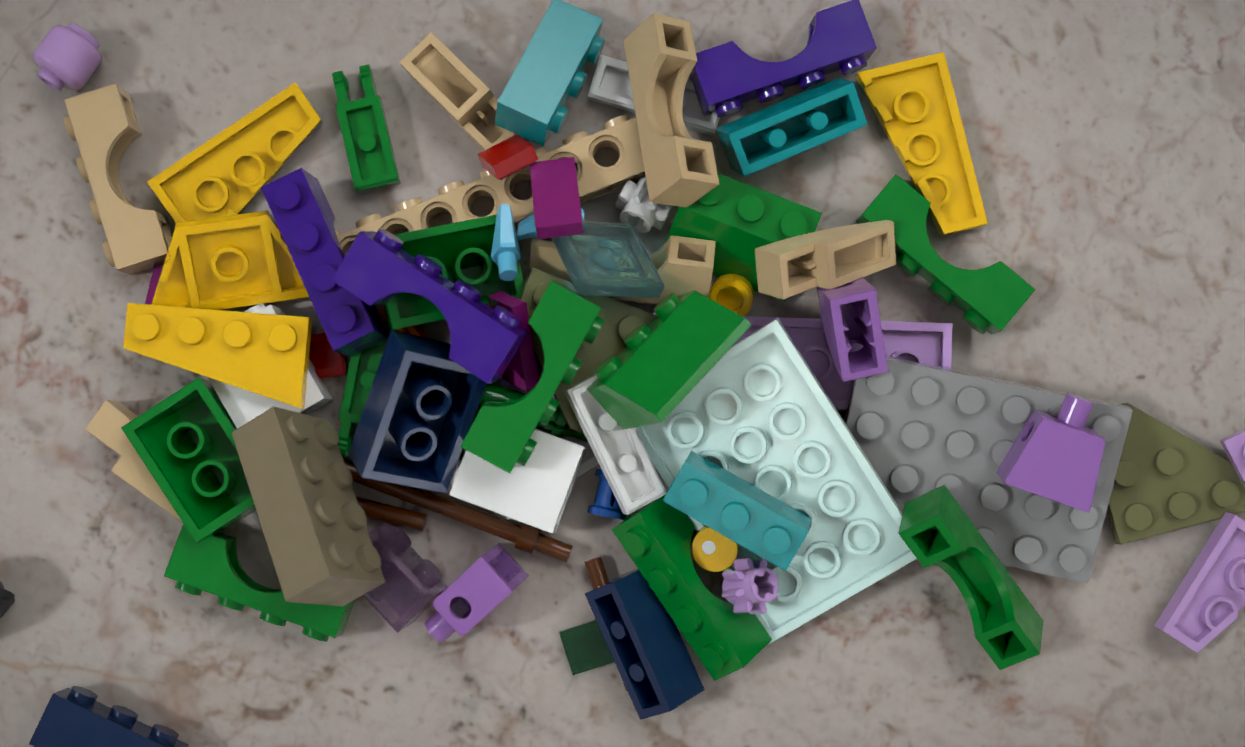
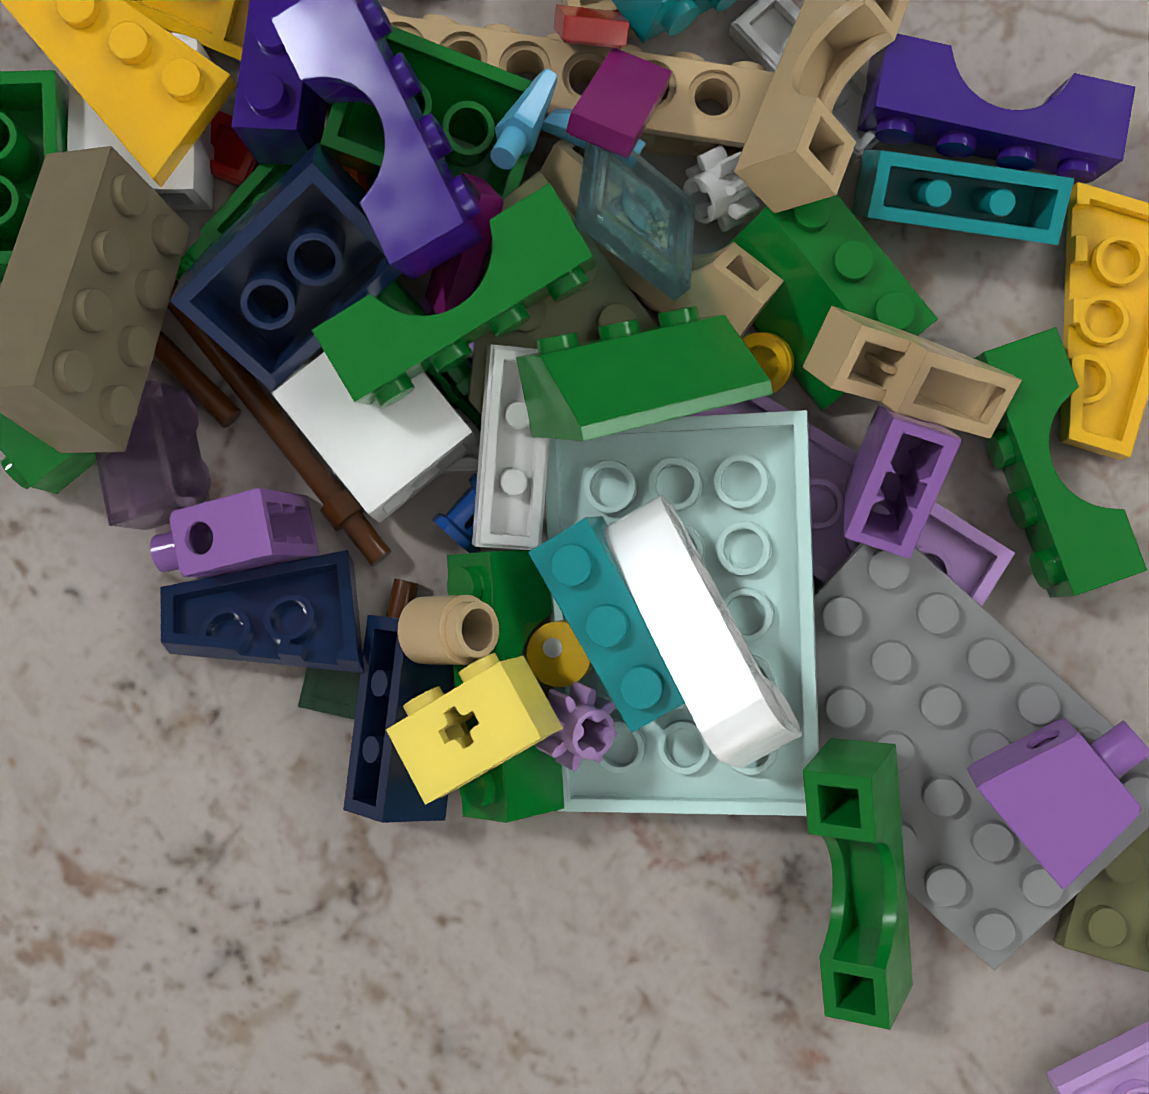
camera: 25 degrees right, 0 degrees up
none -> dark blue wing [160,550,365,673]
none -> light yellow brick [386,653,563,805]
none -> tan brick [398,595,499,665]
none -> white beam [603,495,803,768]

